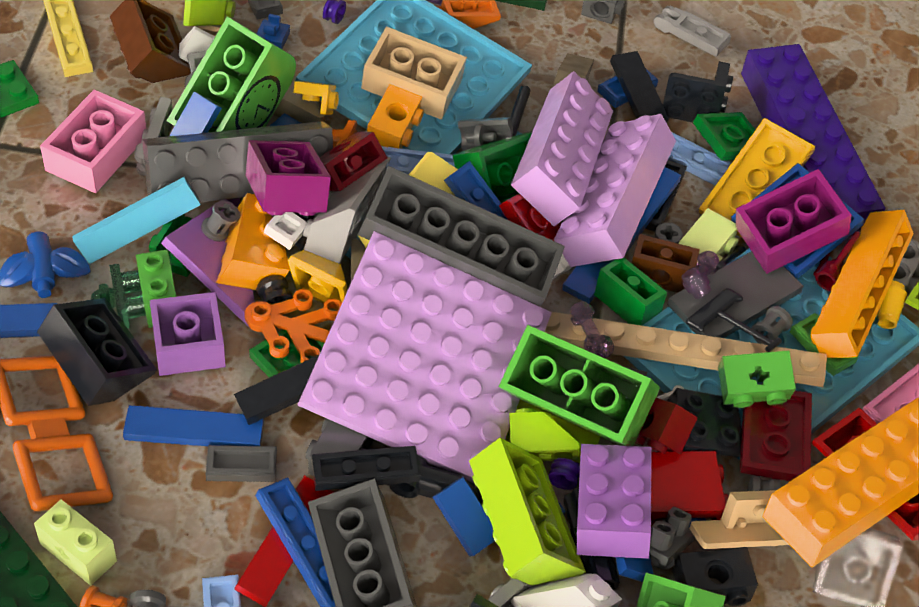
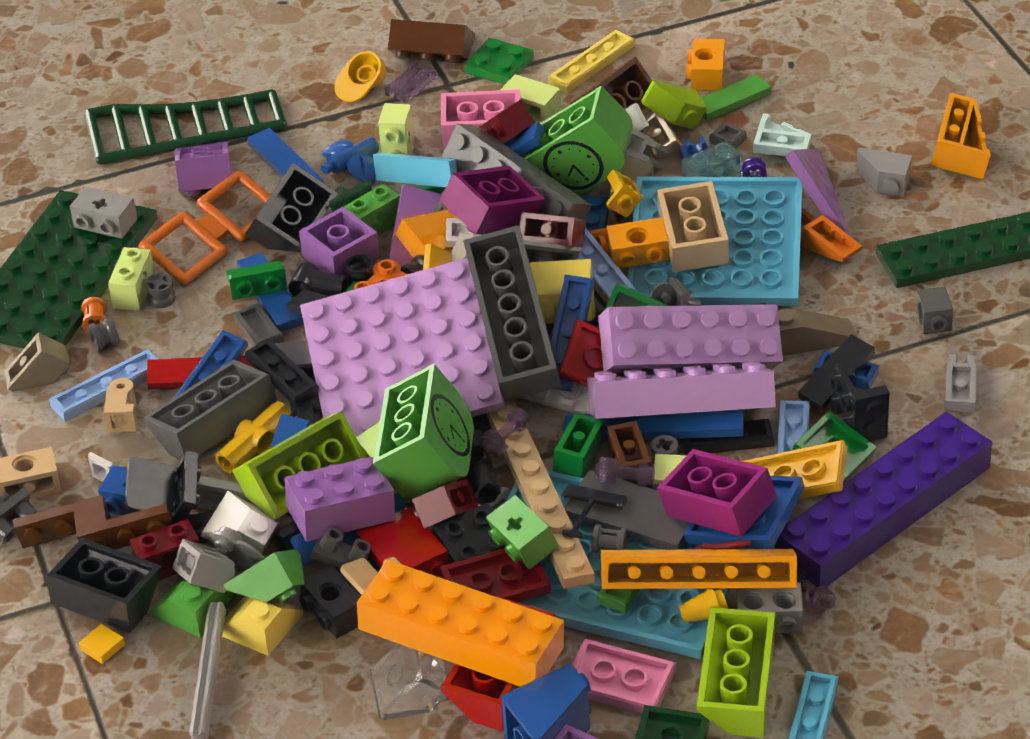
camera: 70 degrees right, 10 degrees down
none -> dark grey wheel [145,273,176,308]
none -> yellow piece [215,401,292,474]
none -> green bracket [226,261,288,300]
none -> black piece [288,262,349,297]
none -> black wheel [346,254,374,287]
none -> yellowish green brick [378,103,414,155]
none -> dark red brick [479,100,535,143]
none -> yellowish green brick [501,74,561,123]
none -> clear light blue brick [681,141,742,177]

